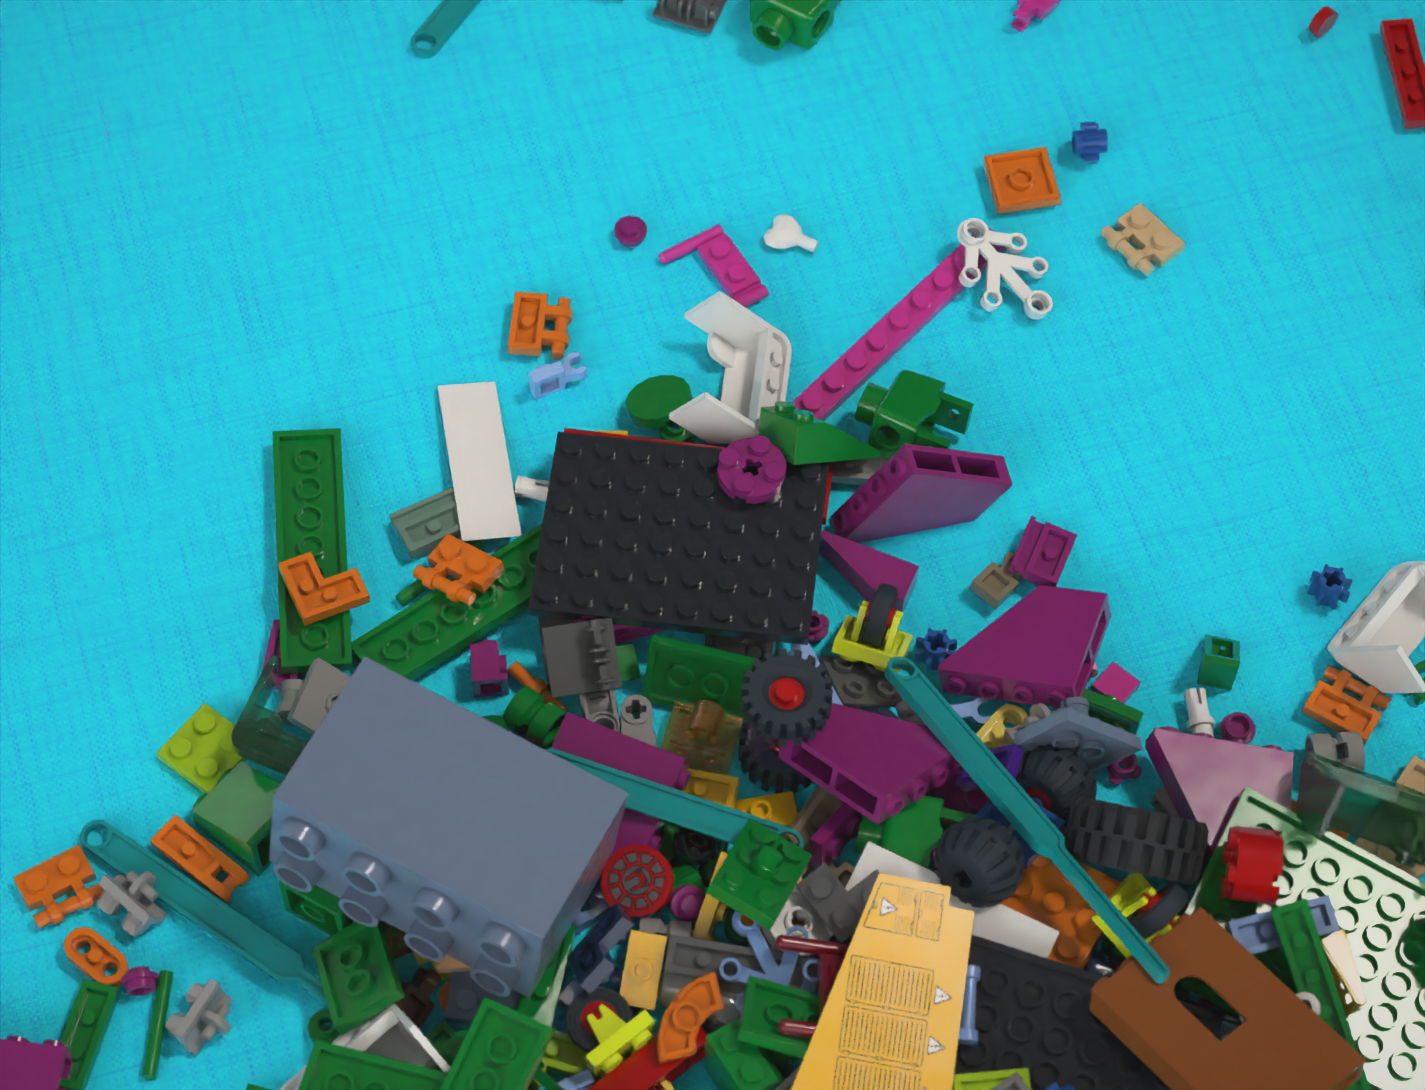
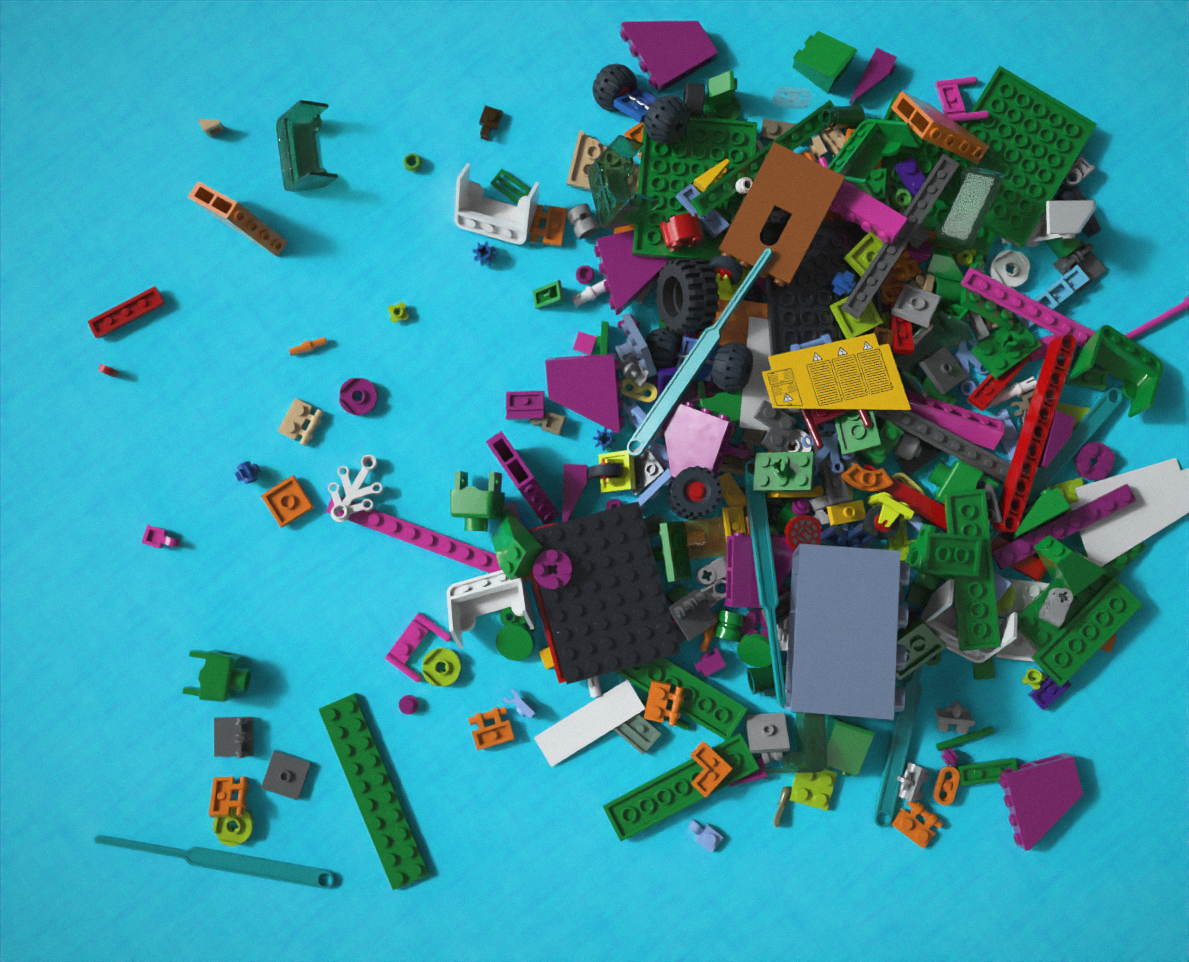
camera: 110 degrees left, 25 degrees up
orange plate [150,815,250,903] -> none
white rock [764,214,819,253] -> none
none -> dark grey plate [261,750,312,801]
none -> orange bar [289,337,328,356]
none -> green plate [318,693,430,890]
none -> magenta plate [339,378,379,416]
none -> lime plate [388,302,409,323]
none -> lime plate [422,647,462,687]
none -> light blue plate [688,820,723,852]
none -> olive piece [773,786,790,828]

